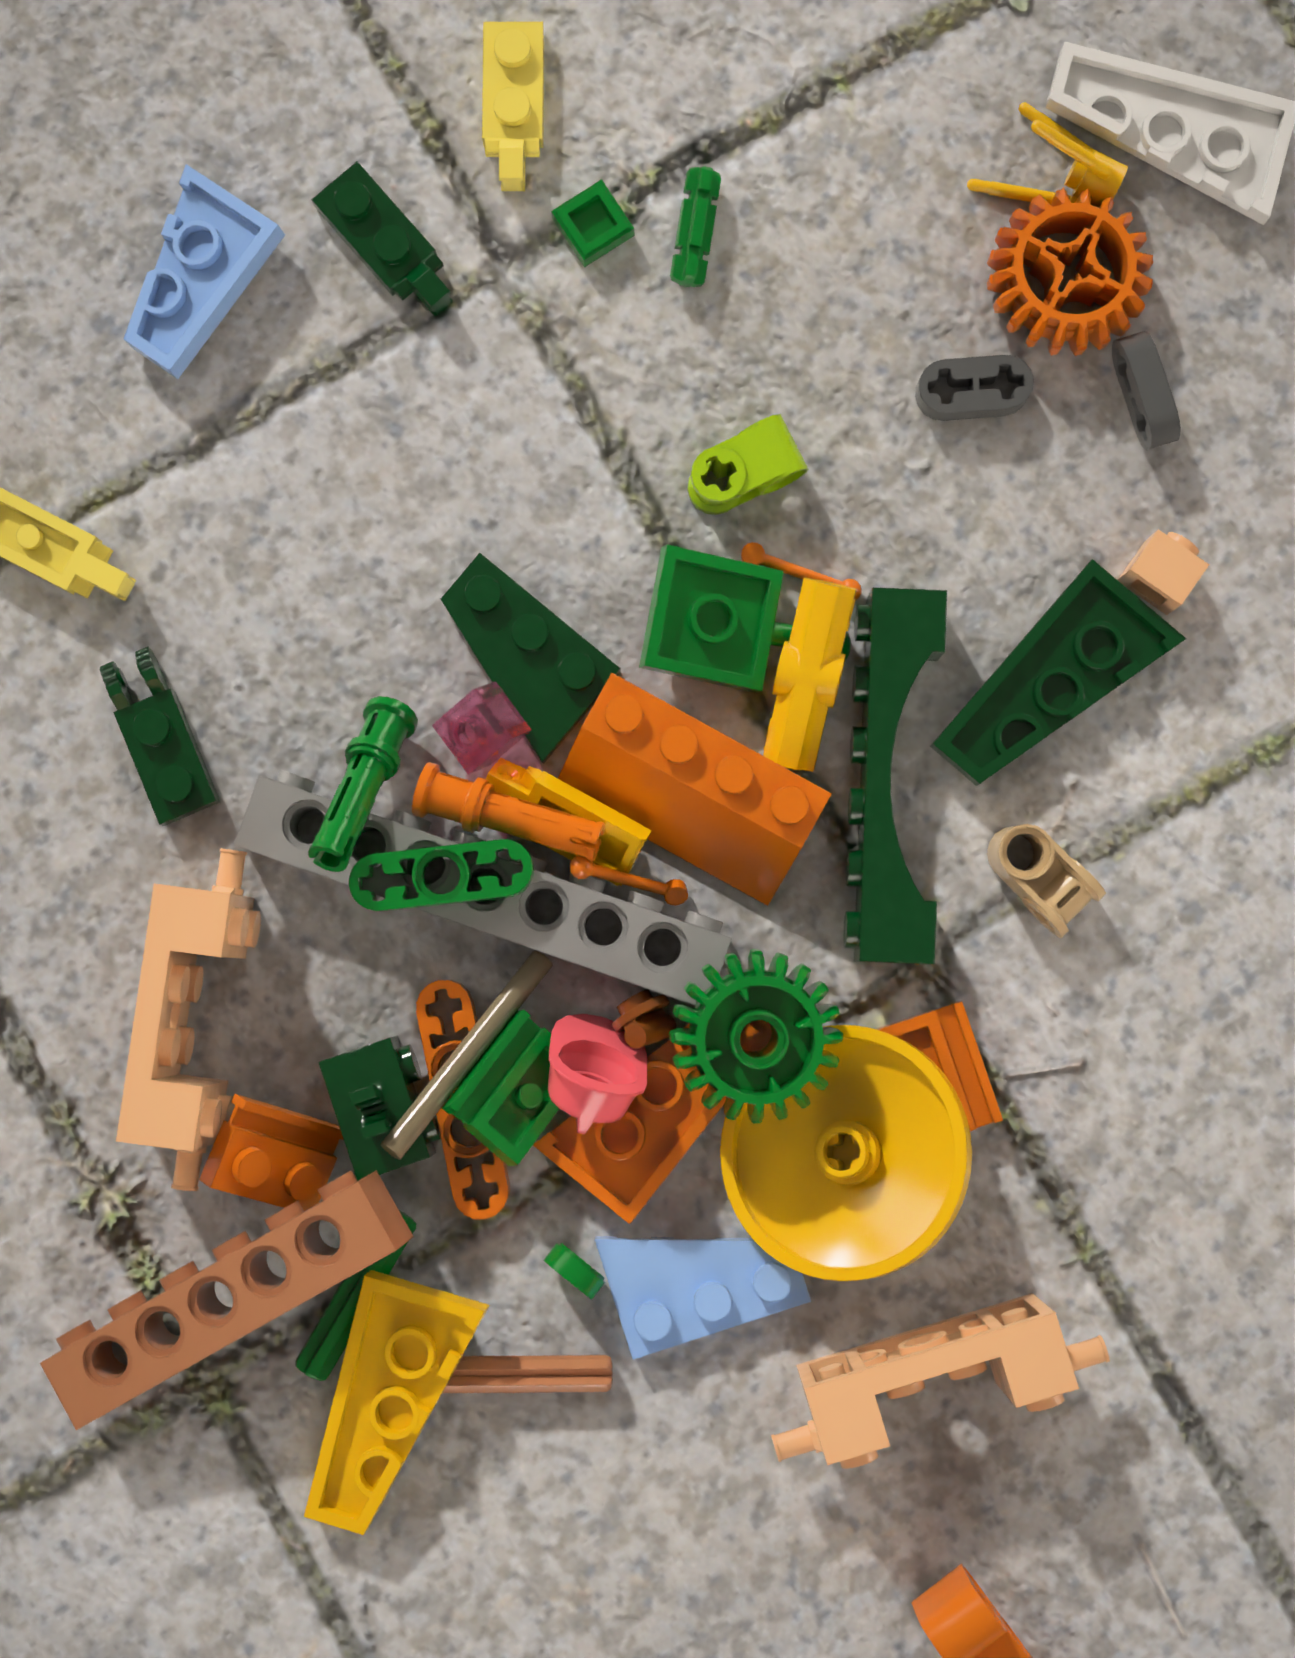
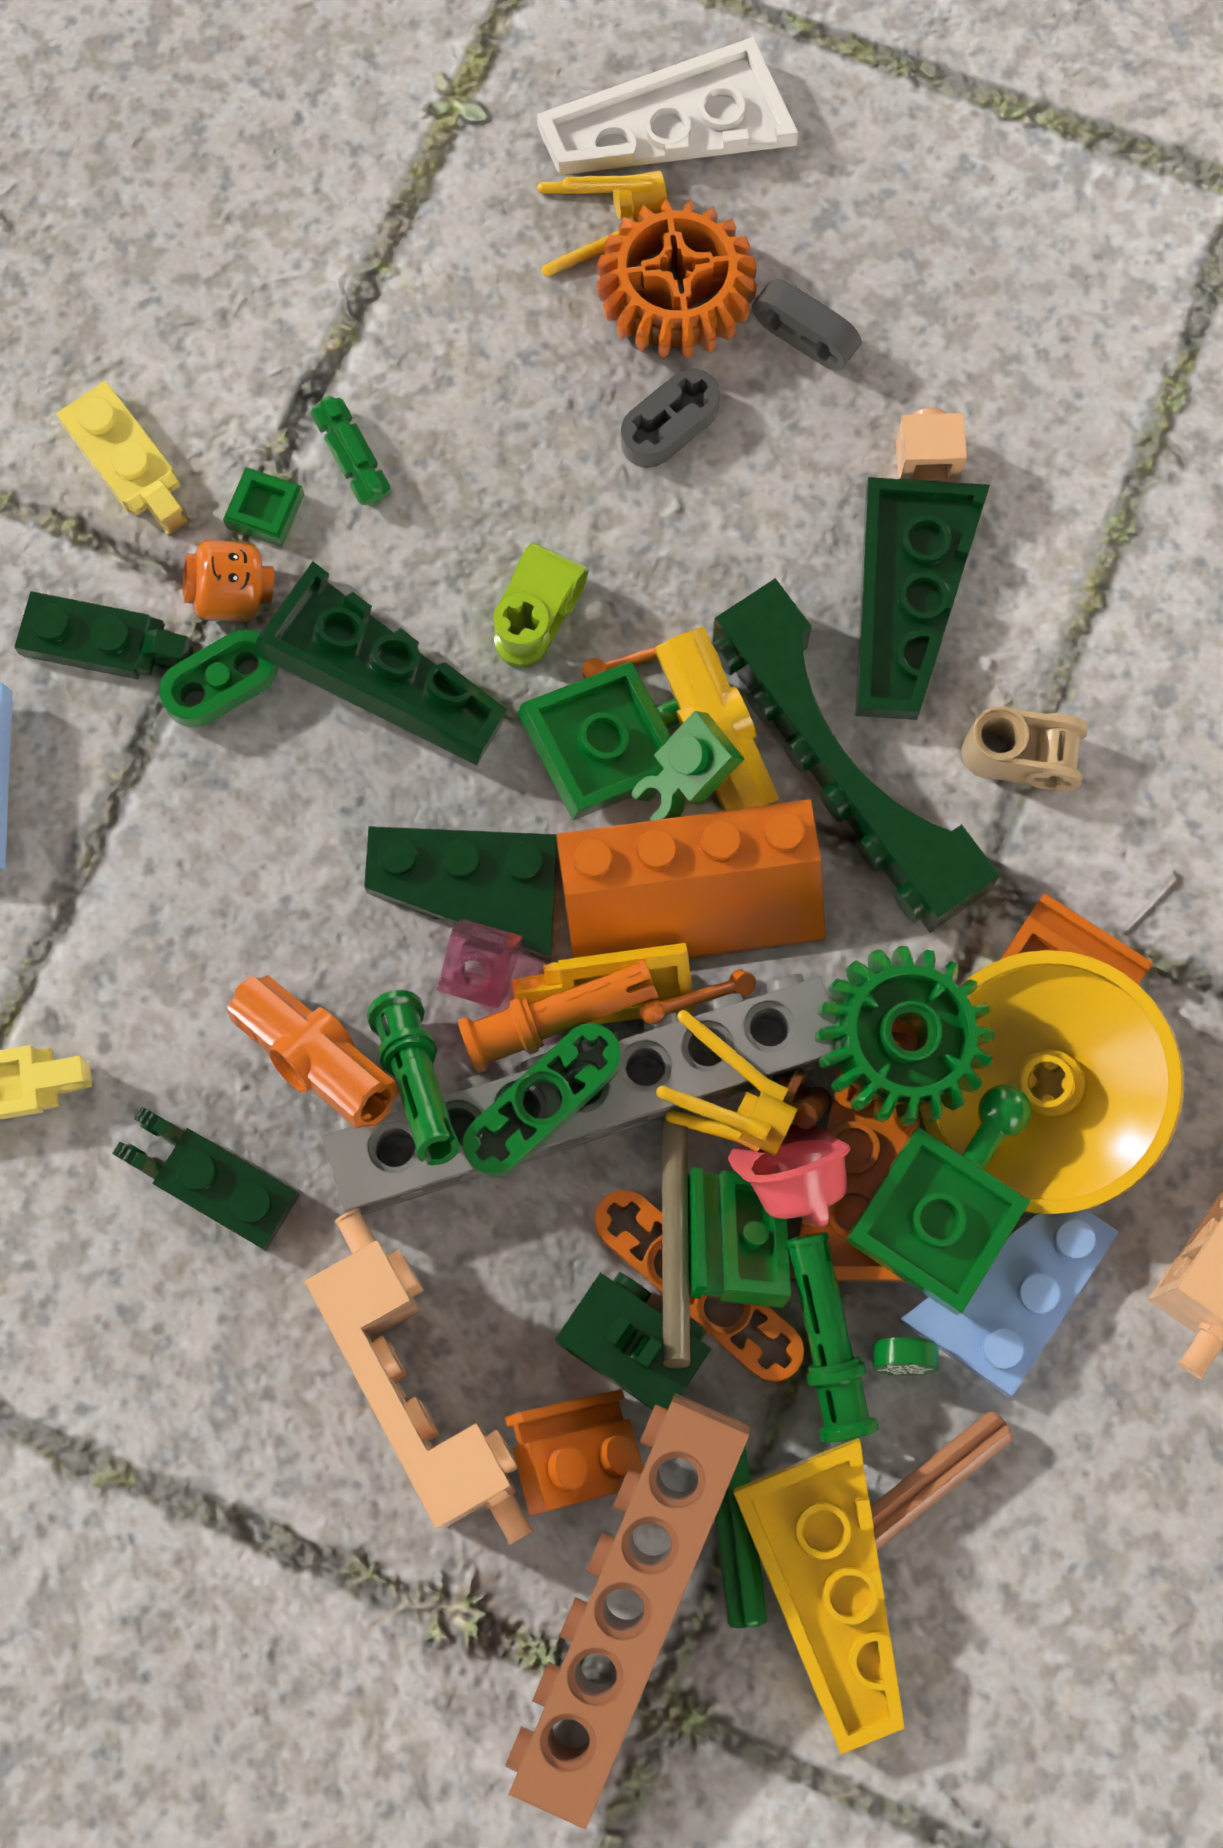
camera: 40 degrees left, 10 degrees down
none -> green plate [159,629,279,727]
none -> orange head [183,540,274,623]
none -> orange piece [227,975,399,1129]
none -> dark green wing [254,561,507,766]
none -> plate [631,710,744,821]
none -> yellow plant [656,1010,797,1156]
none -> green pin [786,1232,879,1442]
none -> green plate [844,1084,1031,1315]

